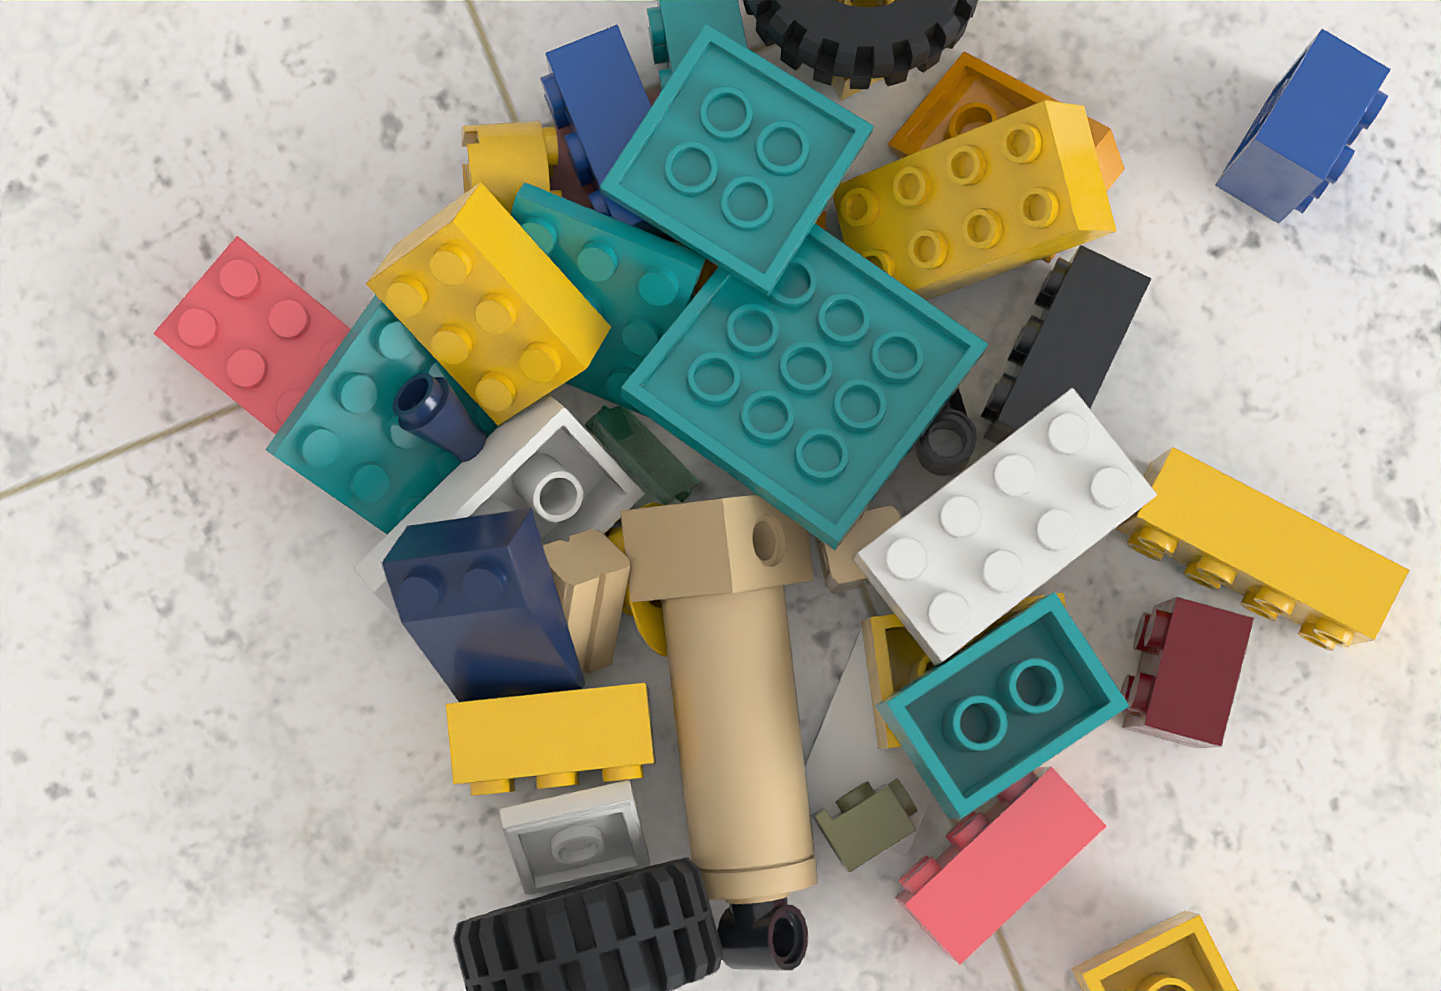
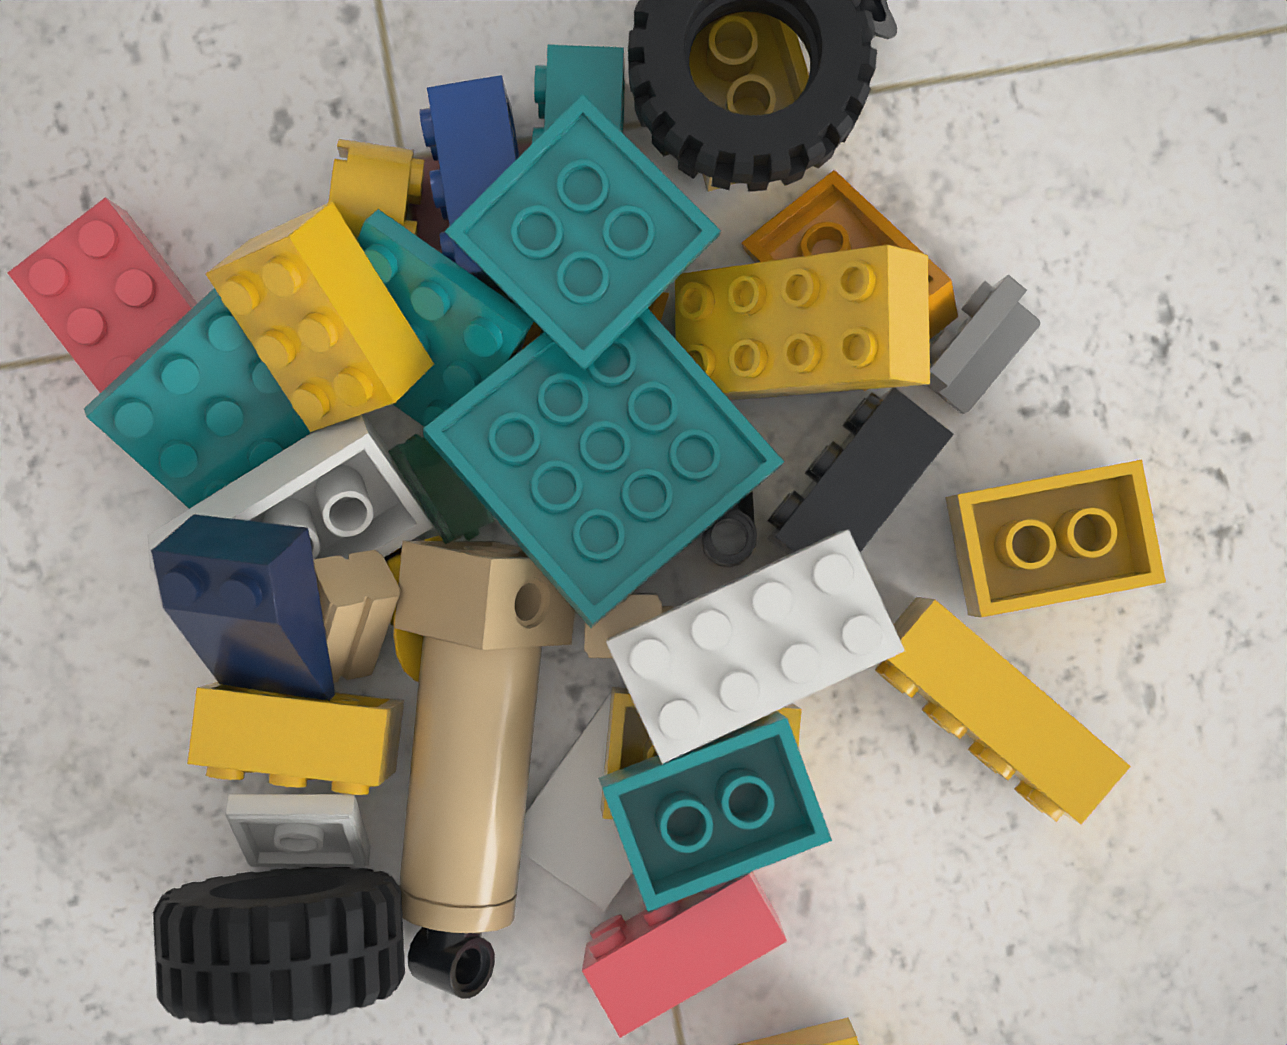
camera: 25 degrees right, 5 degrees up
dark blue cone [393,373,486,462] -> none
olive brick [811,778,918,872] -> none
dark red brick [1120,597,1254,748] -> none
blue brick [1215,28,1391,224] -> none
none -> light grey bracket [926,275,1040,414]
none -> yellow brick [945,459,1166,618]

